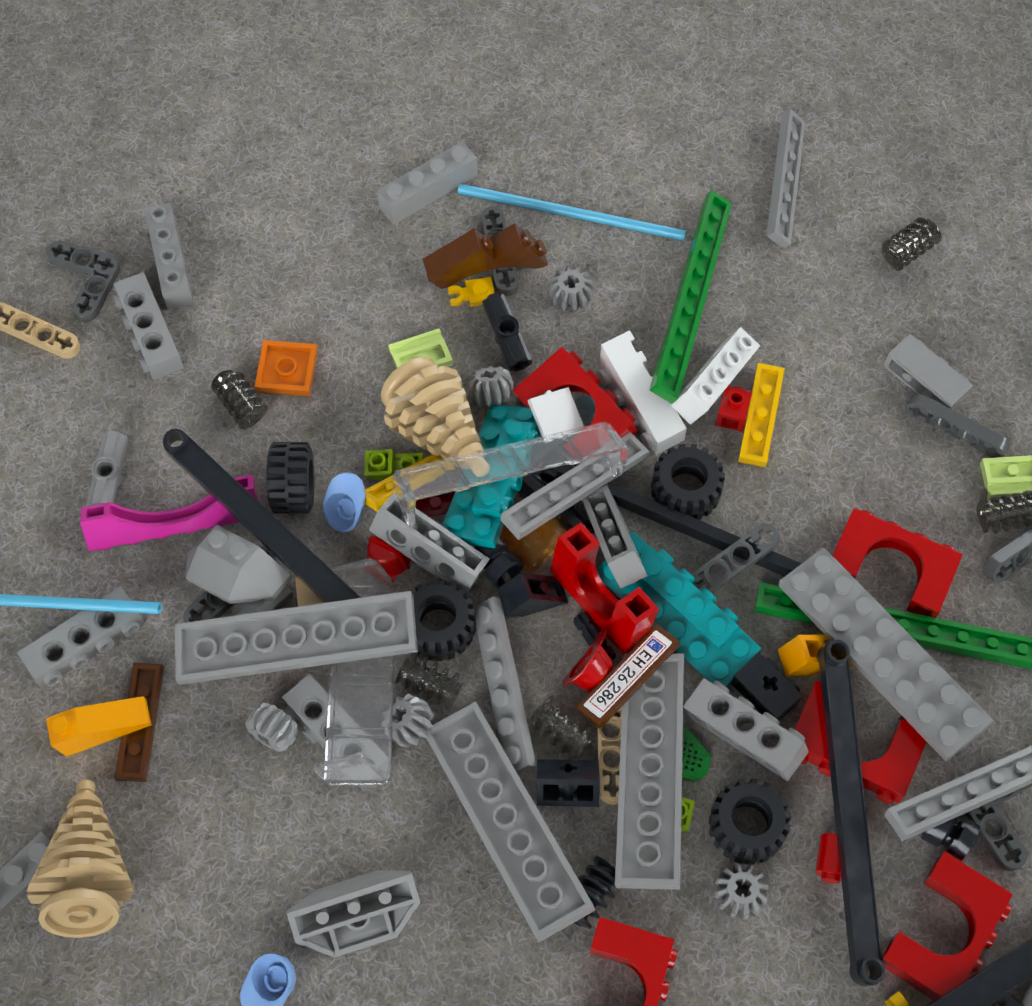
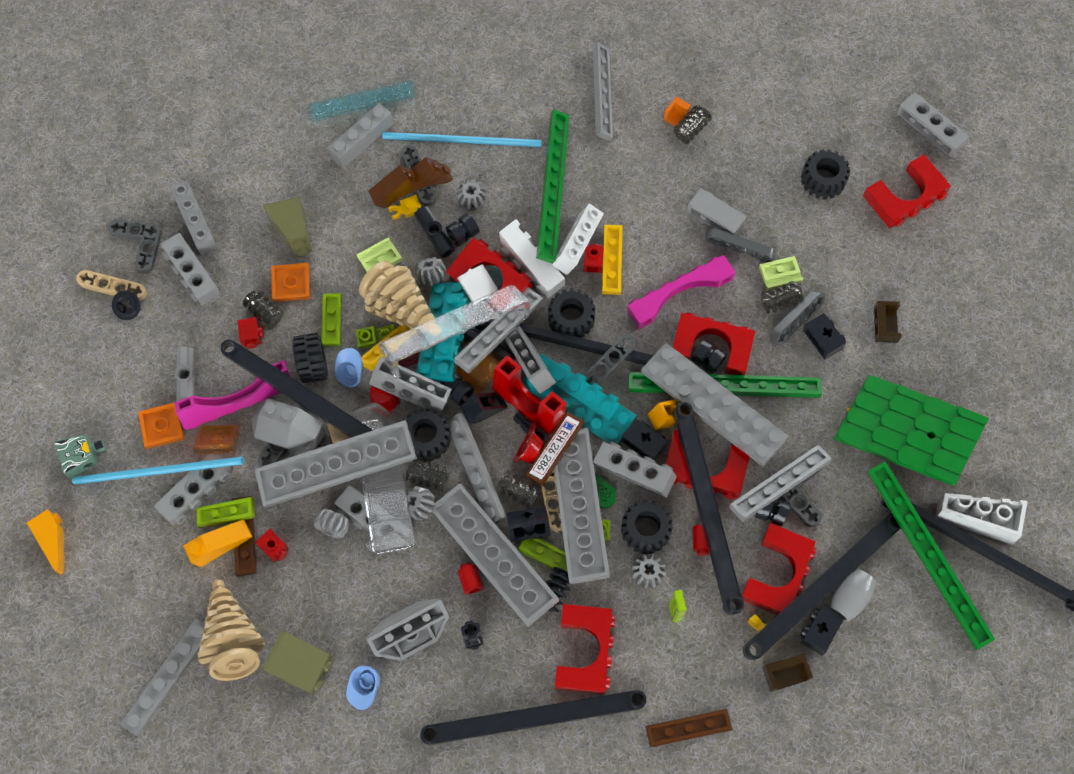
camera: 10 degrees left, 5 degrees up
none -> black gear [112,290,142,320]
none -> orange plate [138,403,185,449]
none -> clear orange tile [193,425,240,454]
none -> lime tile [196,497,255,528]
none -> red brick [237,317,264,349]
none -> red brick [255,529,289,563]
none -> olive slope [262,631,333,696]
none -> olive slope [263,197,313,256]
none -> clear light blue plate [309,80,416,122]
none -> lime tile [321,293,342,347]
none -> black wheel [445,213,480,247]
none -> red brick [457,562,484,595]
none -> black piece [461,620,484,650]
none -> lime tile [517,538,568,572]
none -> dark pink arch [627,255,736,330]
none -> orange panel [663,96,691,128]
none -> lime tile [668,590,687,623]
none -> black wheel [691,339,727,374]

